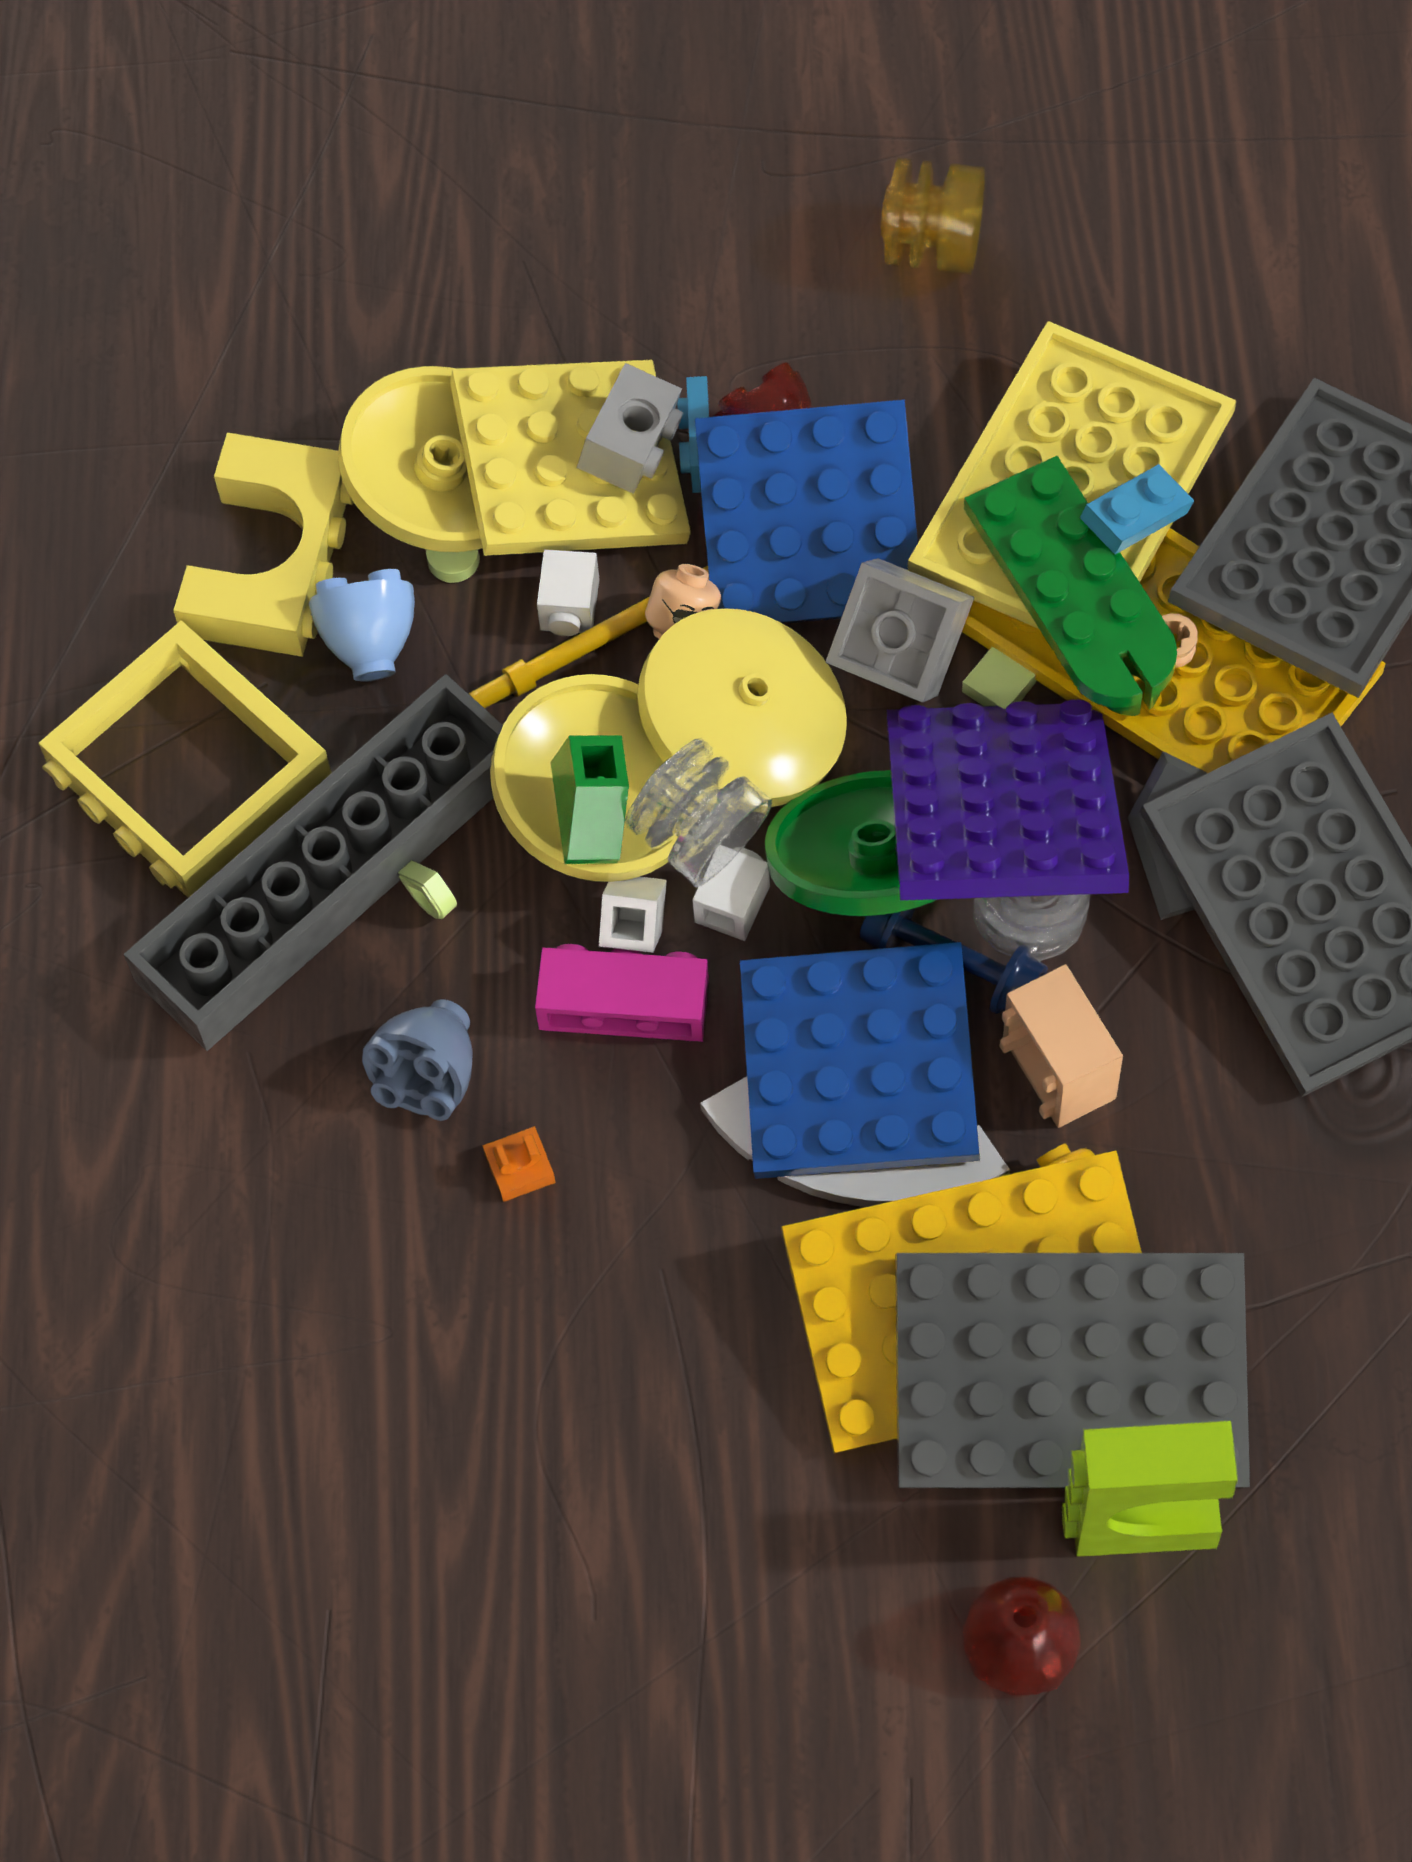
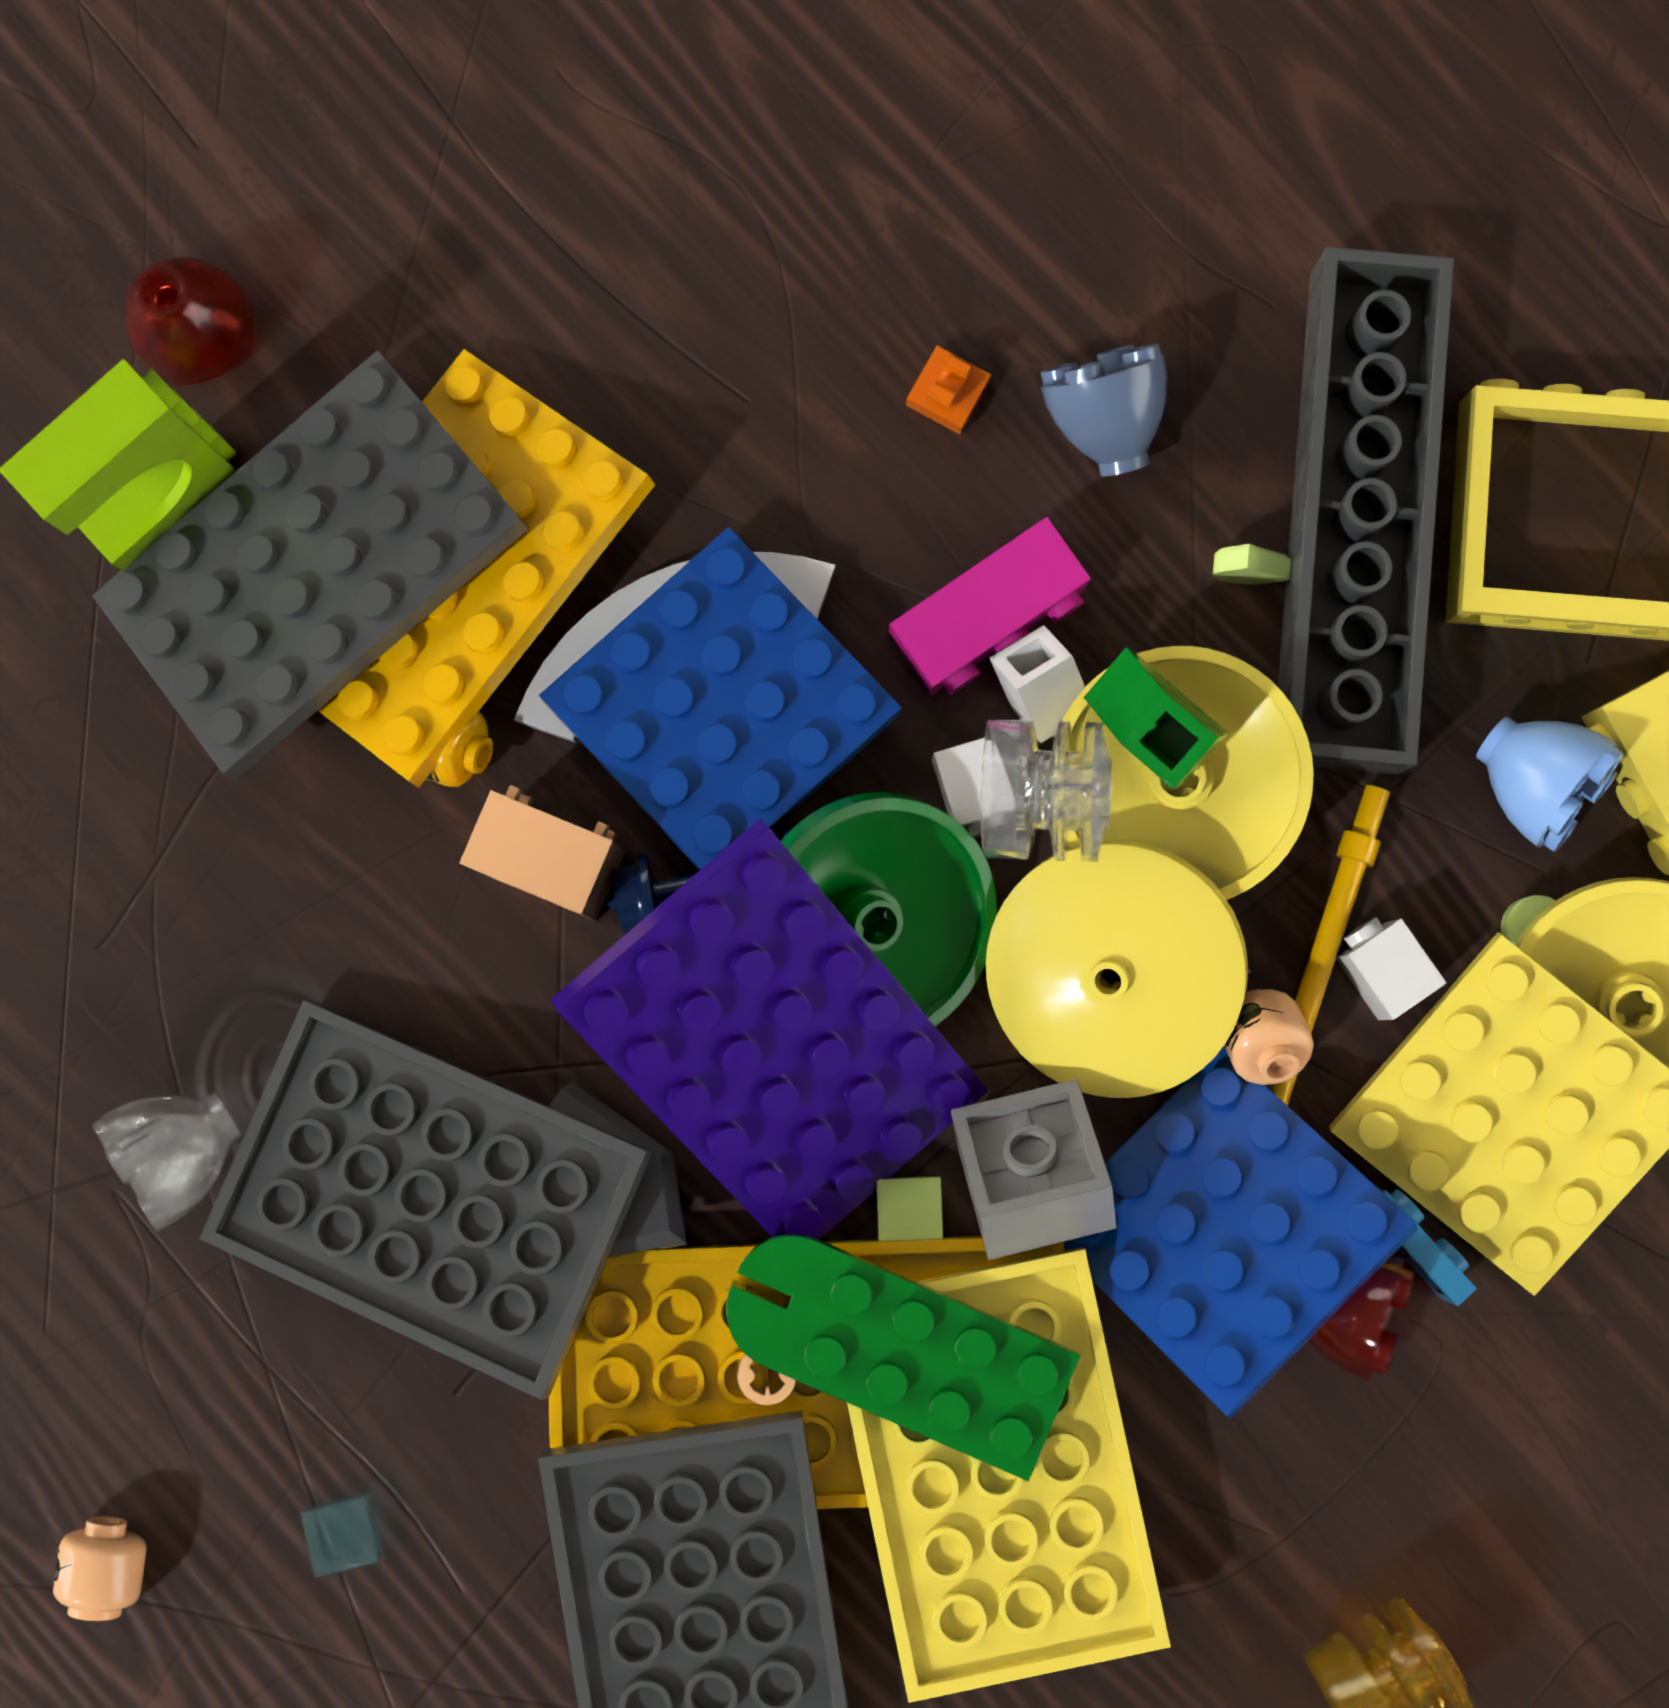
camera: 140 degrees right, 20 degrees up
light grey brick [577,363,683,494] -> none
dark azure plate [1080,464,1194,555] -> none

